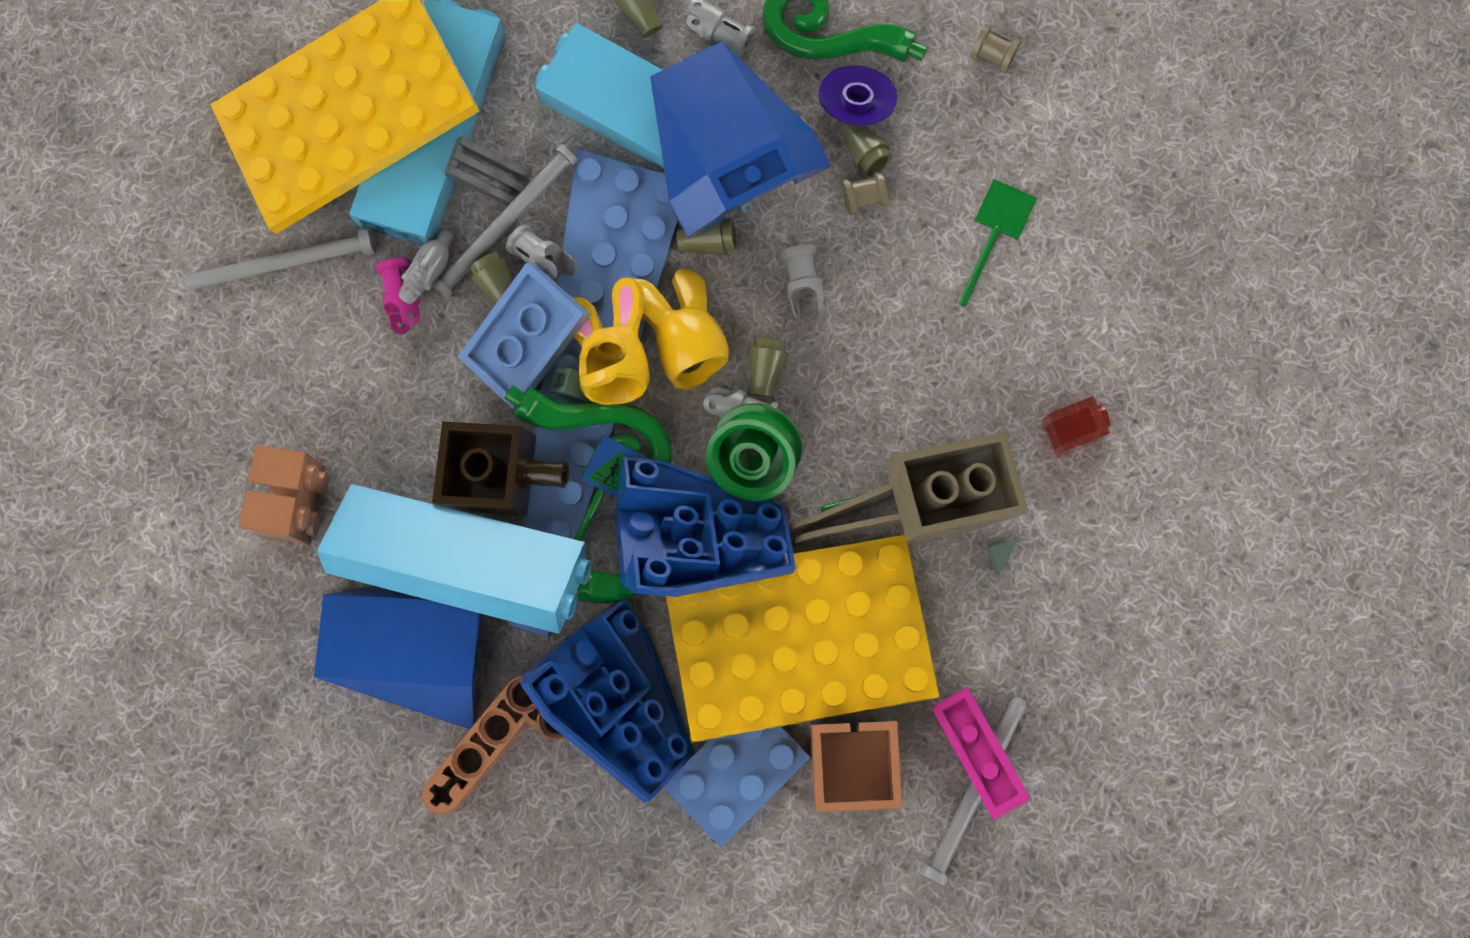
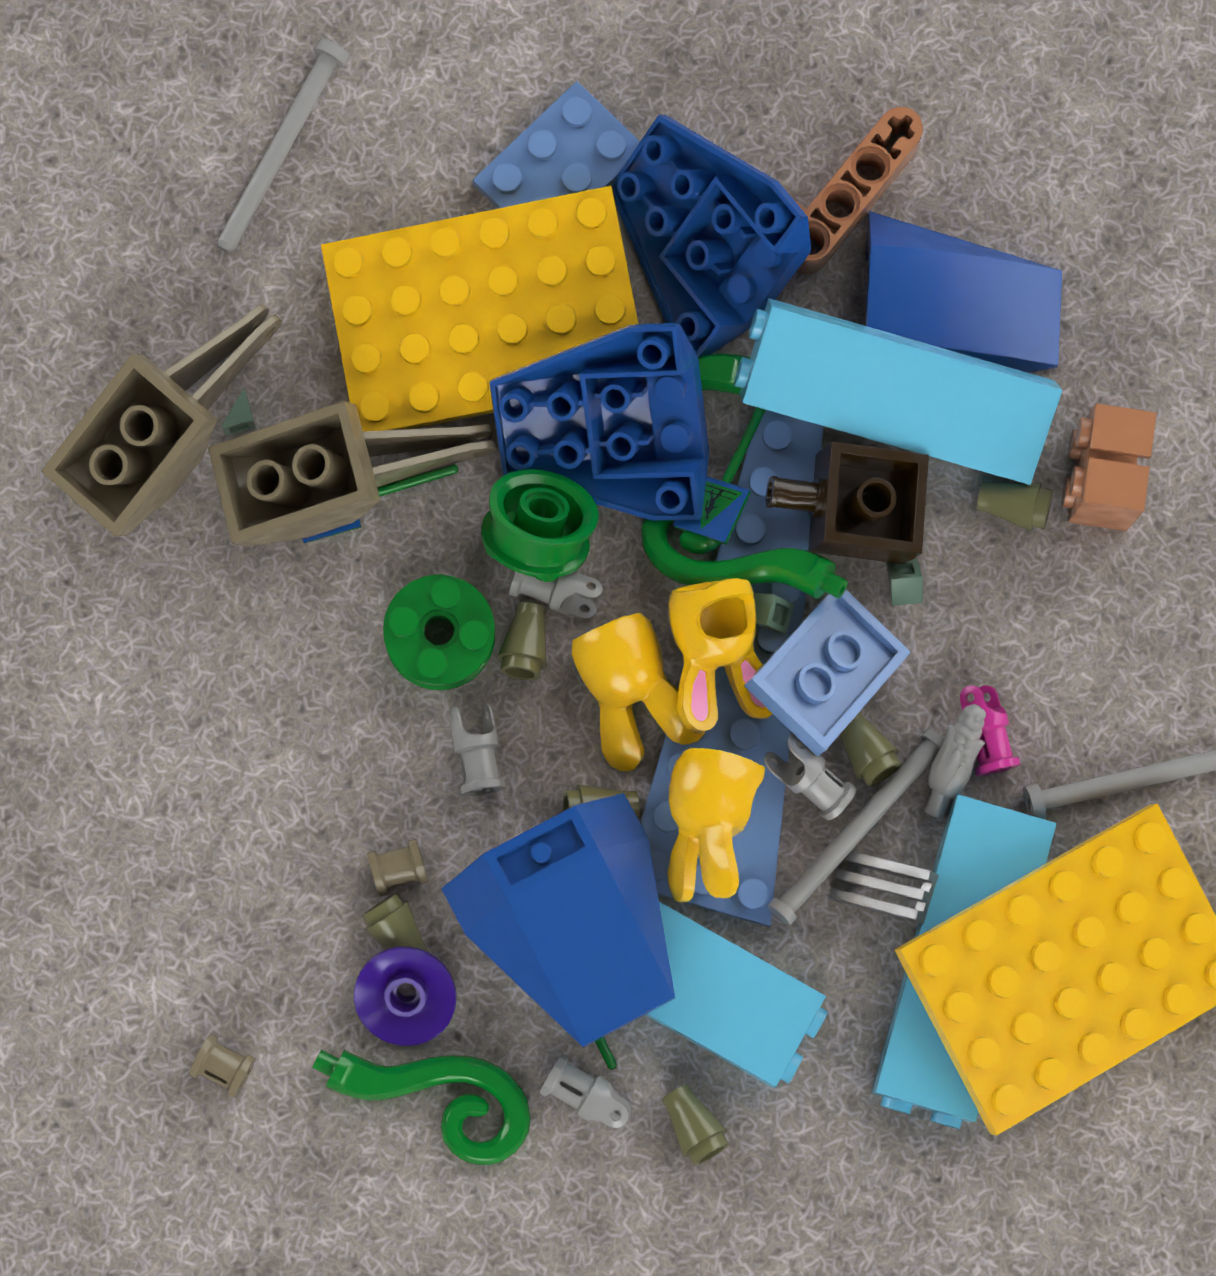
camera: 175 degrees right, 0 degrees up
nougat piece [810,721,903,812] -> none
dark pink plate [931,687,1032,821] -> none
green piece [959,179,1037,306] -> none
clear red brick [1041,396,1111,458] -> none
none -> dark tan slope [41,304,282,537]
none -> green wheel [383,574,495,690]
none -> yellow piece [667,748,765,902]
none -> sand green piece [886,559,923,606]
none -> olive cone [977,481,1053,531]

